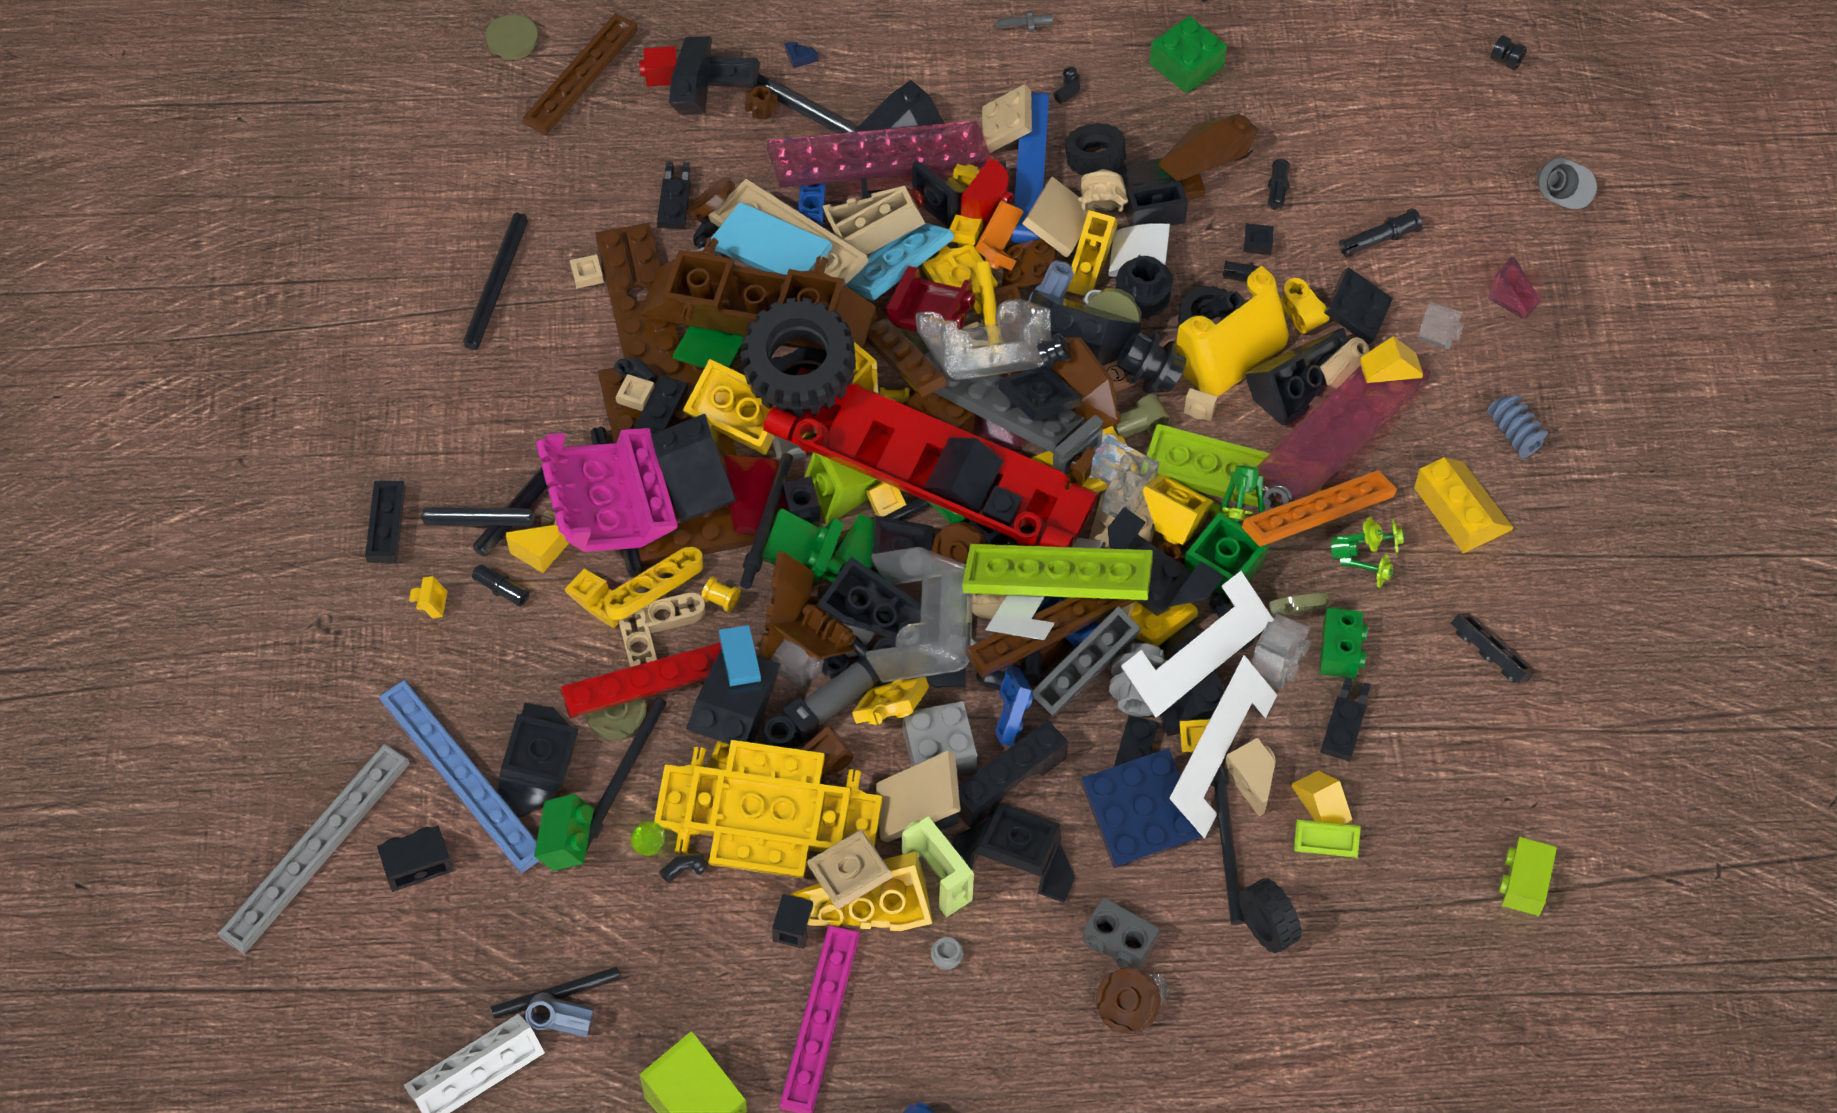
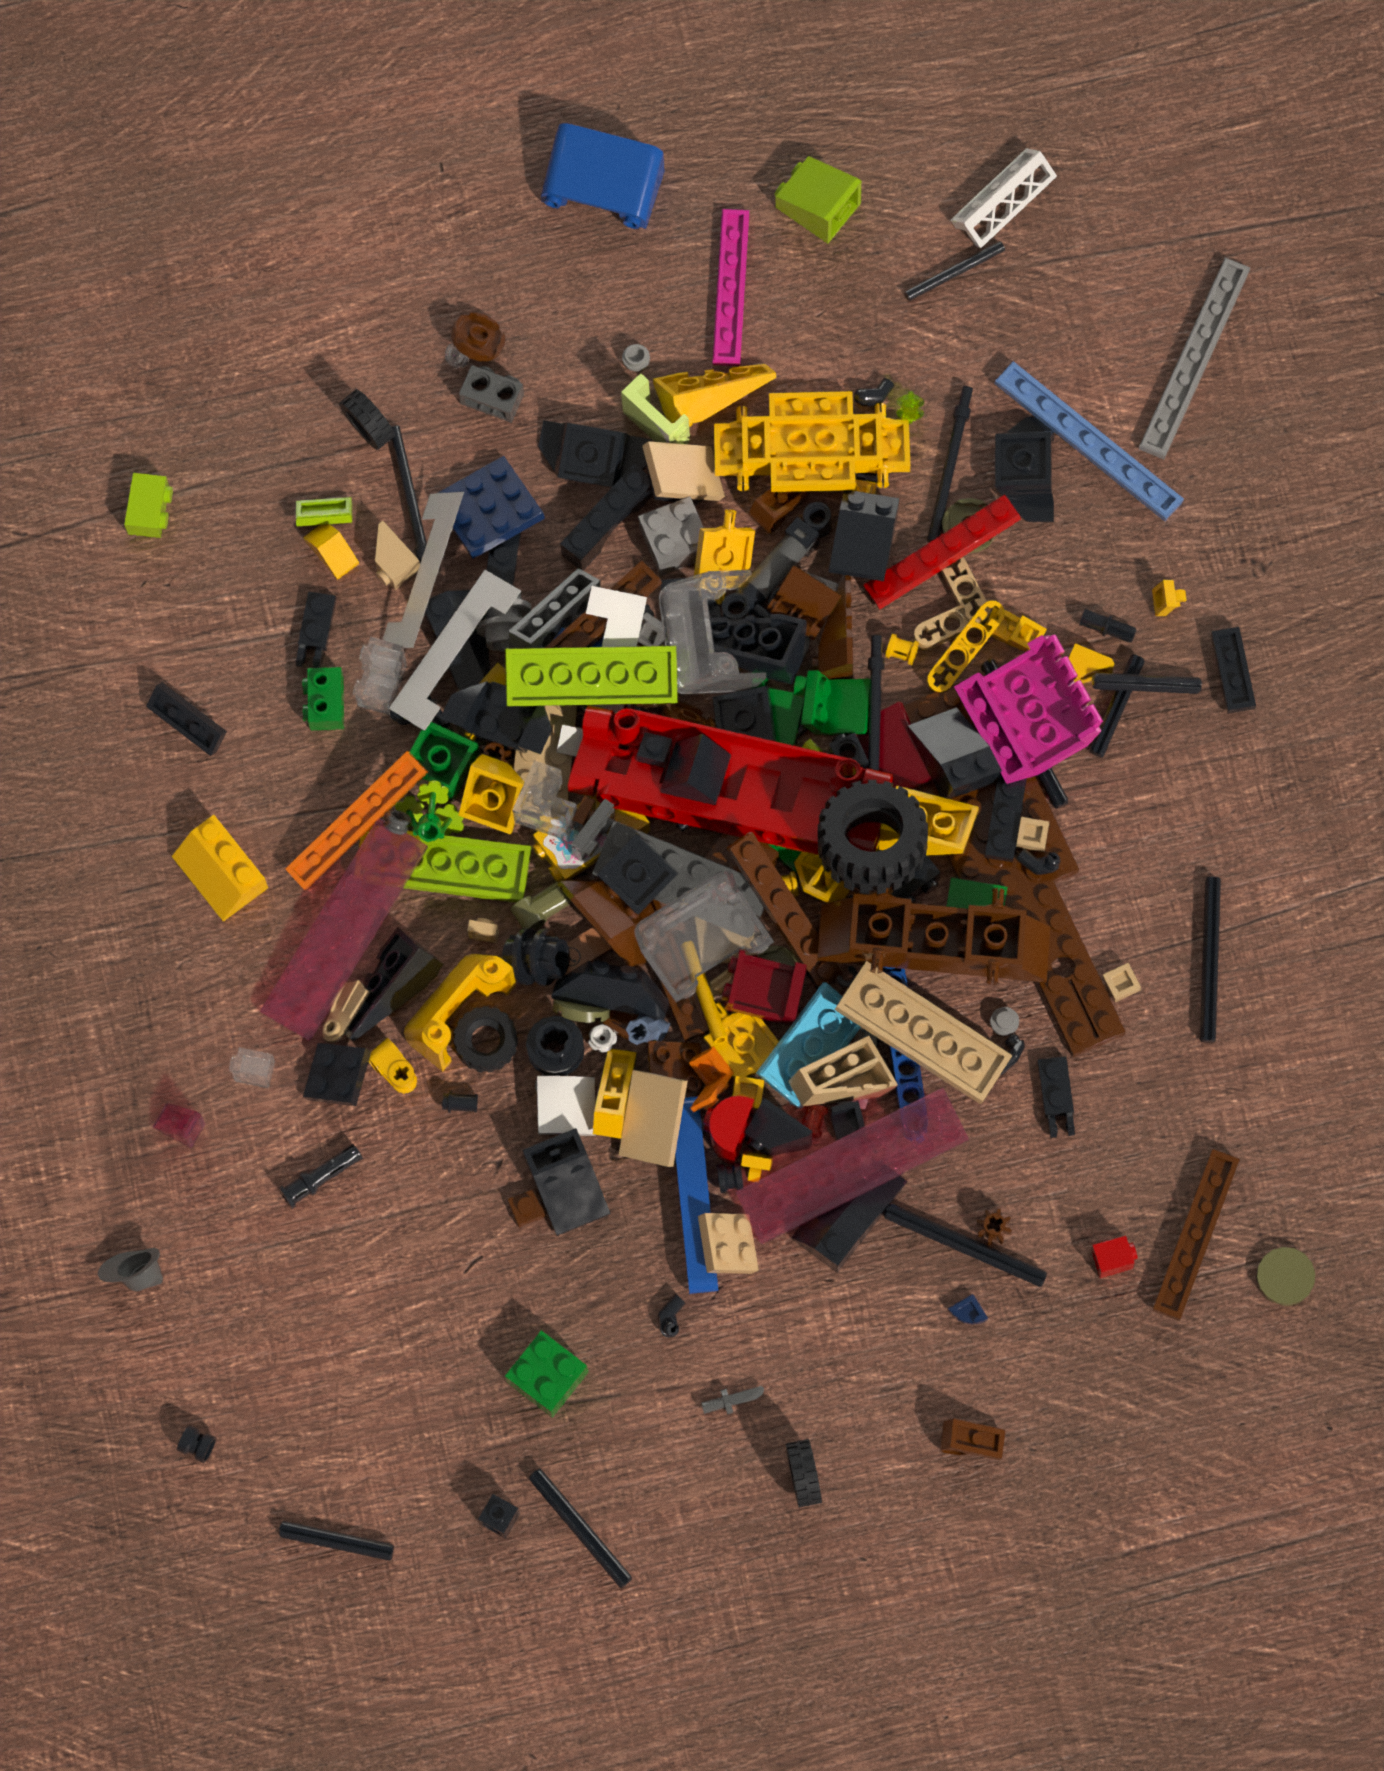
camera: 175 degrees right, 15 degrees up
black brick [377,825,453,892] -> none
sand blue piece [525,992,594,1037] -> none
green brick [534,794,594,871] -> none
black slope [669,36,712,115] -> none
reddish brown tile [686,177,735,221] -> none
black plate [708,56,760,88] -> none
medium azure tile [711,202,833,275] -> none
dark azure tile [719,625,761,686] -> none
black panel [772,894,813,949] -> none
tan tile [806,829,893,910] -> none
blue plate [995,665,1033,746] -> none
black wheel [1037,333,1071,369] -> none
black tyre [1065,123,1126,175] -> none
tan hair [1078,169,1128,212] -> none
reddish brown wedge [1159,113,1258,181] -> none
yellow tile [1180,719,1210,753] -> none
black axle [1201,291,1243,320] -> none
black plate [1243,223,1274,255] -> none
black axle [1267,159,1290,210] -> none
olive tile [1269,593,1331,616] -> none
plant [1331,517,1405,588] -> none
yellow slope [1360,336,1423,383] -> none
sand blue piece [1487,395,1548,458] -> none

